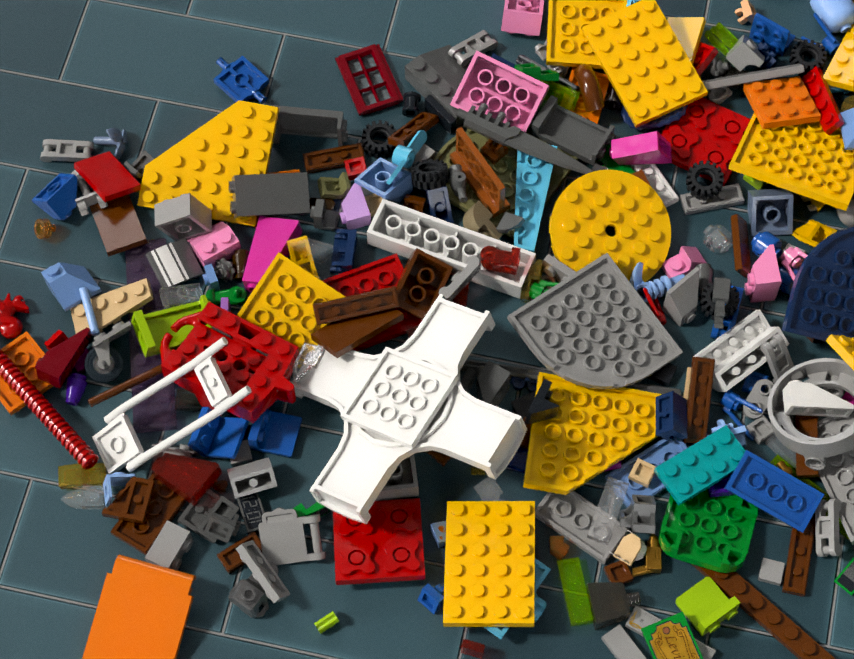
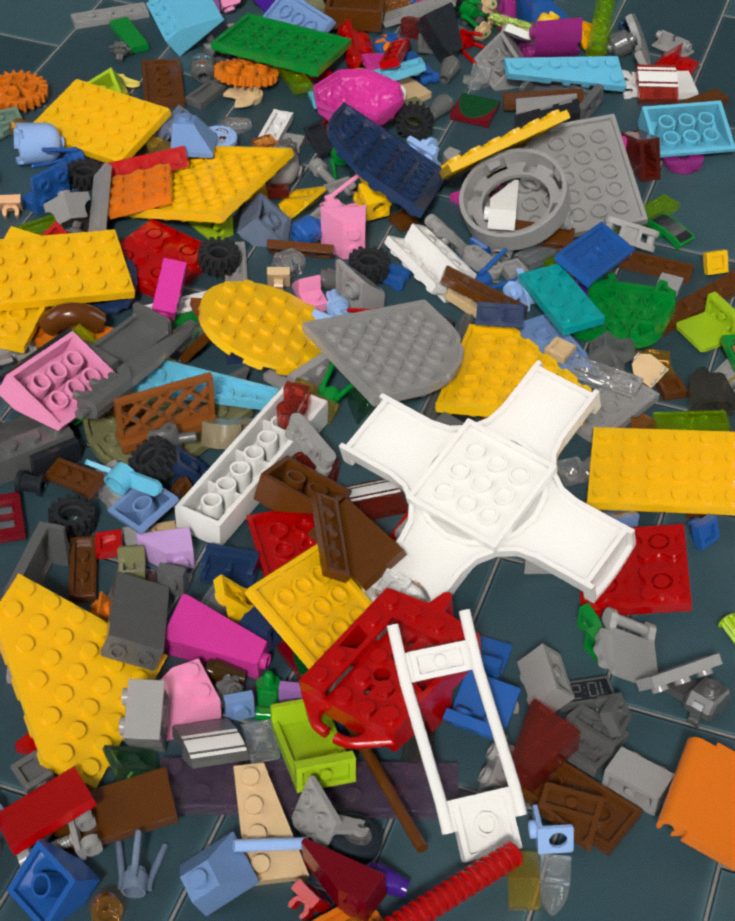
camera: 85 degrees left, 20 degrees down
reddish brown tile [217,531,262,574] -> none
dark grey tile [496,212,525,233] -> none
green slope [514,63,559,81] -> none
black slope [524,379,560,424] -> none
dark grey piece [712,277,731,329] -> none
none -> clear green slope [102,745,162,782]
none -> sand blue plant [115,829,168,898]
none -> clear red tile [267,183,289,199]
none -> tan tile [267,267,290,290]
none -> yellow tile [703,249,729,275]

